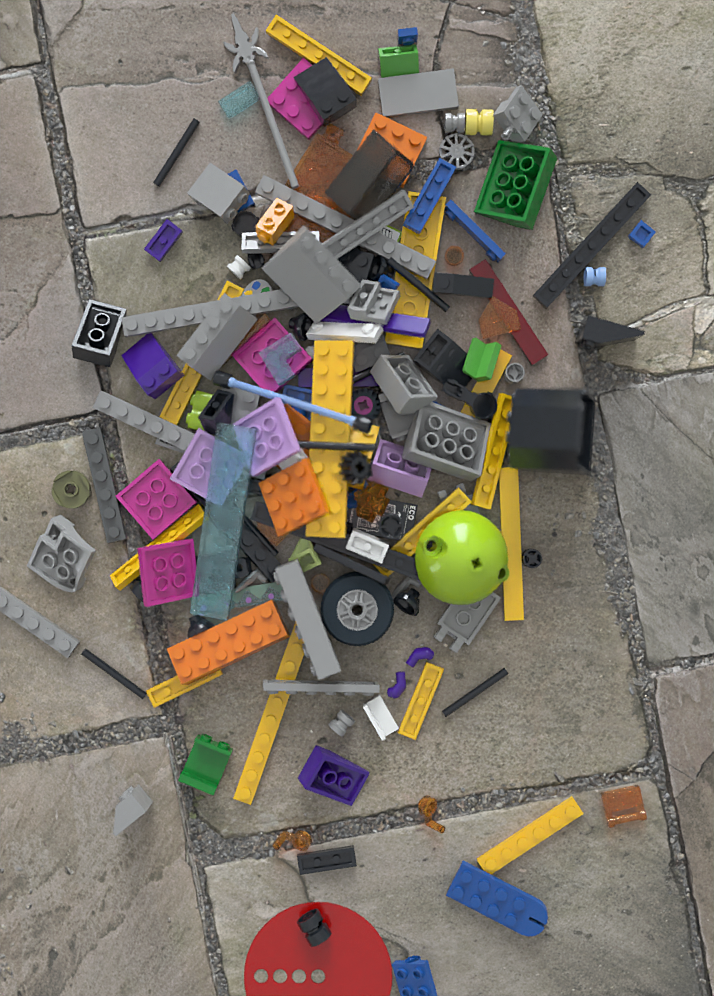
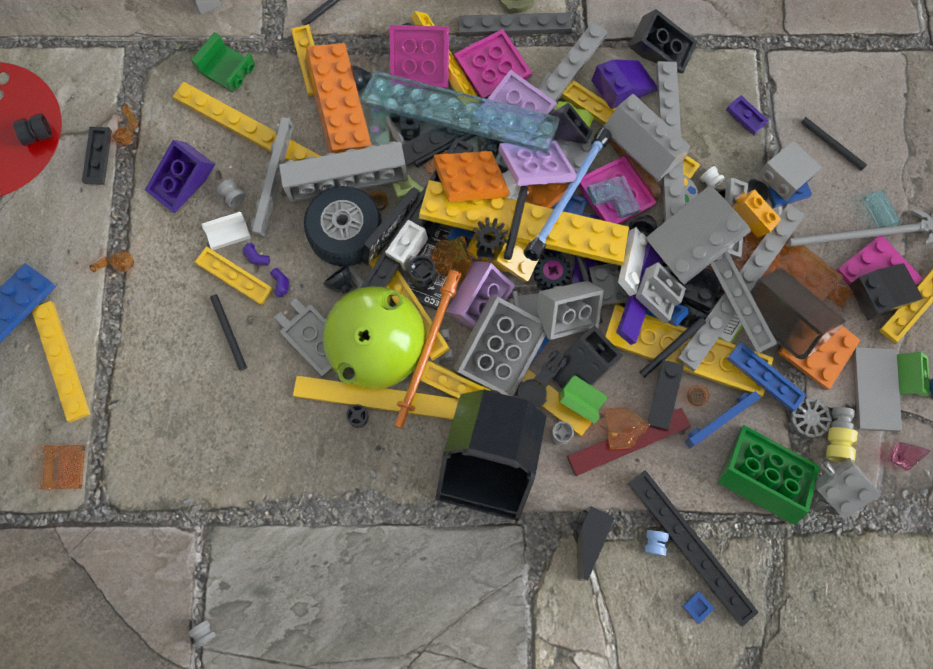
camera: 95 degrees right, 15 degrees down
none -> orange bar [395,270,461,429]
none -> clear pink piece [888,442,930,471]

